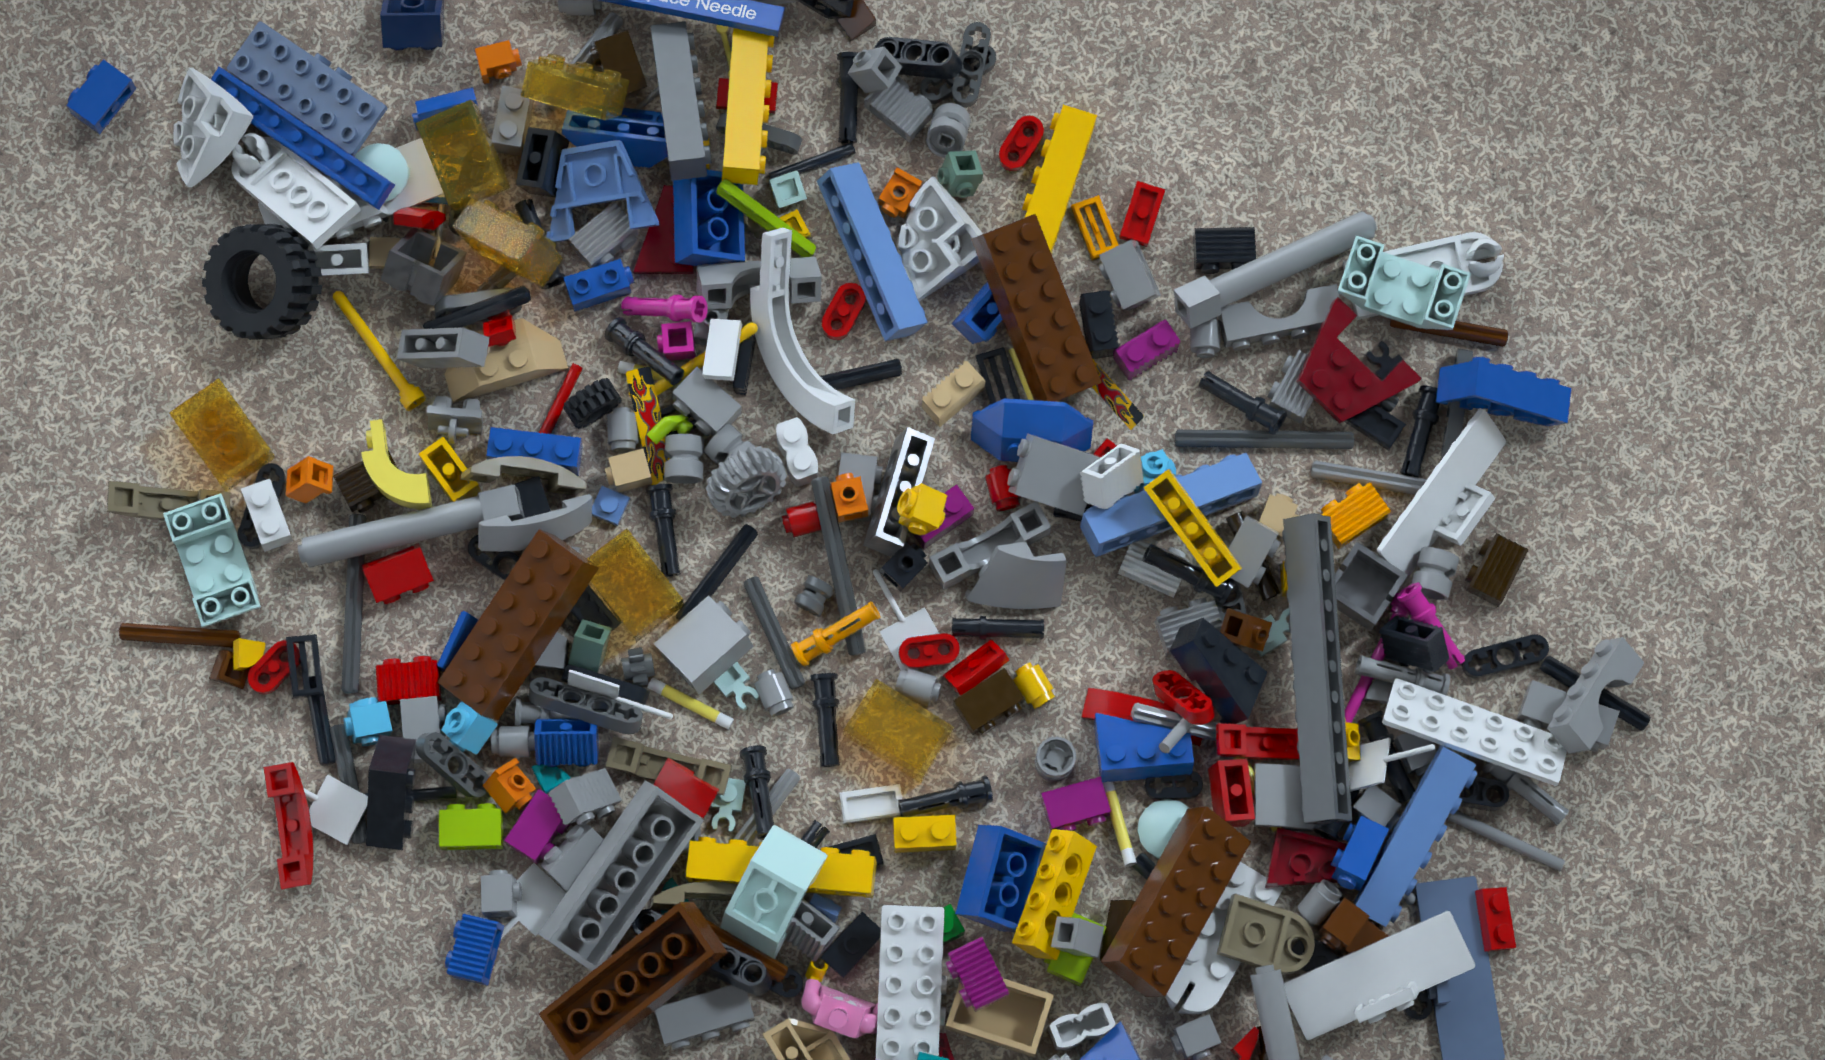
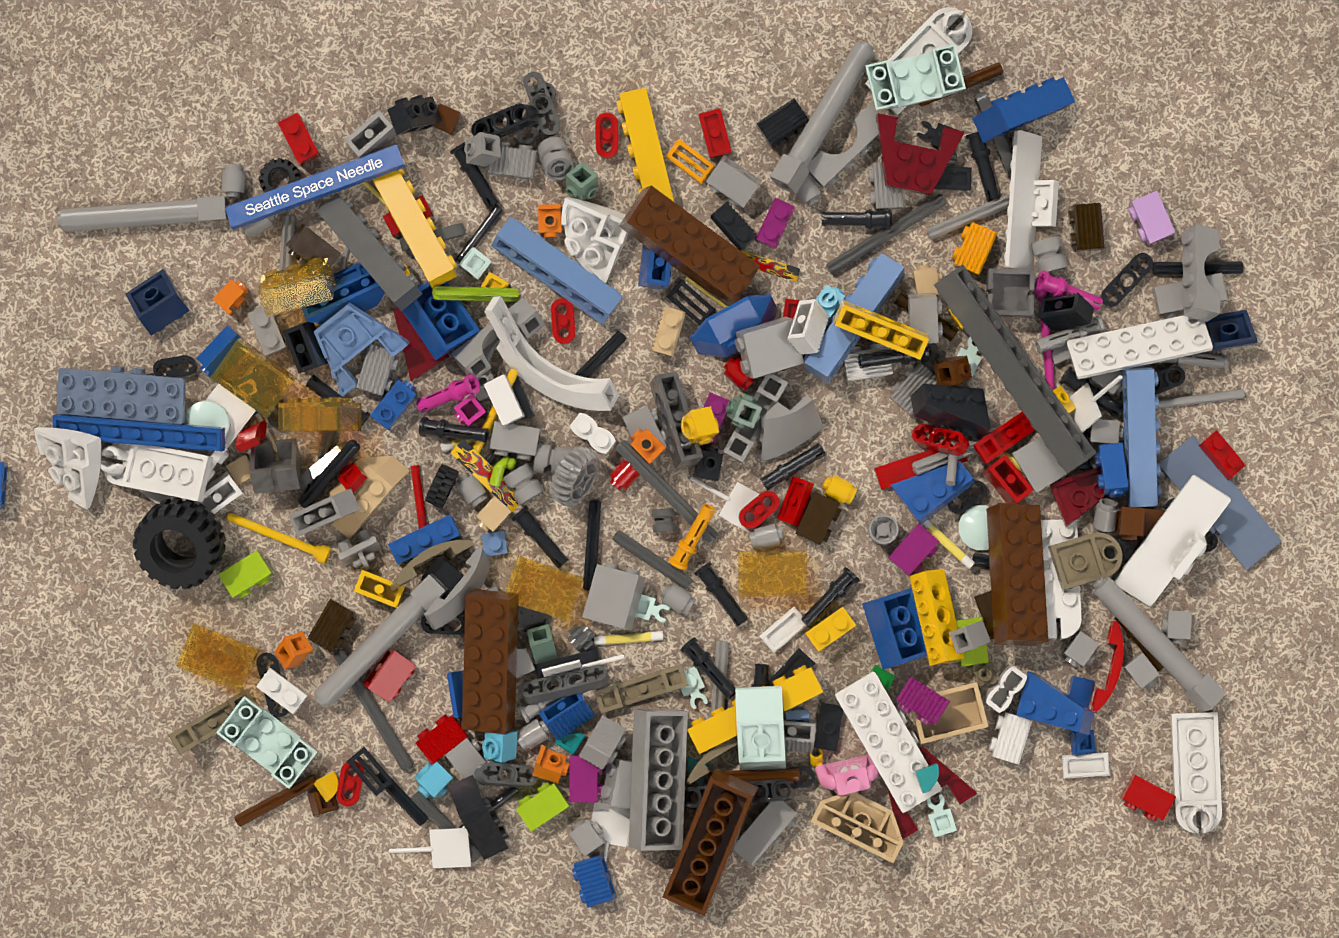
camera: 20 degrees left, 10 degrees up
red slope [263,762,314,890] -> none
light yellow arch [361,419,432,510] -> none
red slope [654,758,720,818] -> none
none -> black beam [153,355,197,378]
none -> lime brick [218,550,274,599]
none -> sand green brick [726,393,762,428]
none -> dark tan plate [972,662,997,687]
none -> lavender piece [1128,191,1175,245]
none -> dark blue slope [1205,310,1257,352]

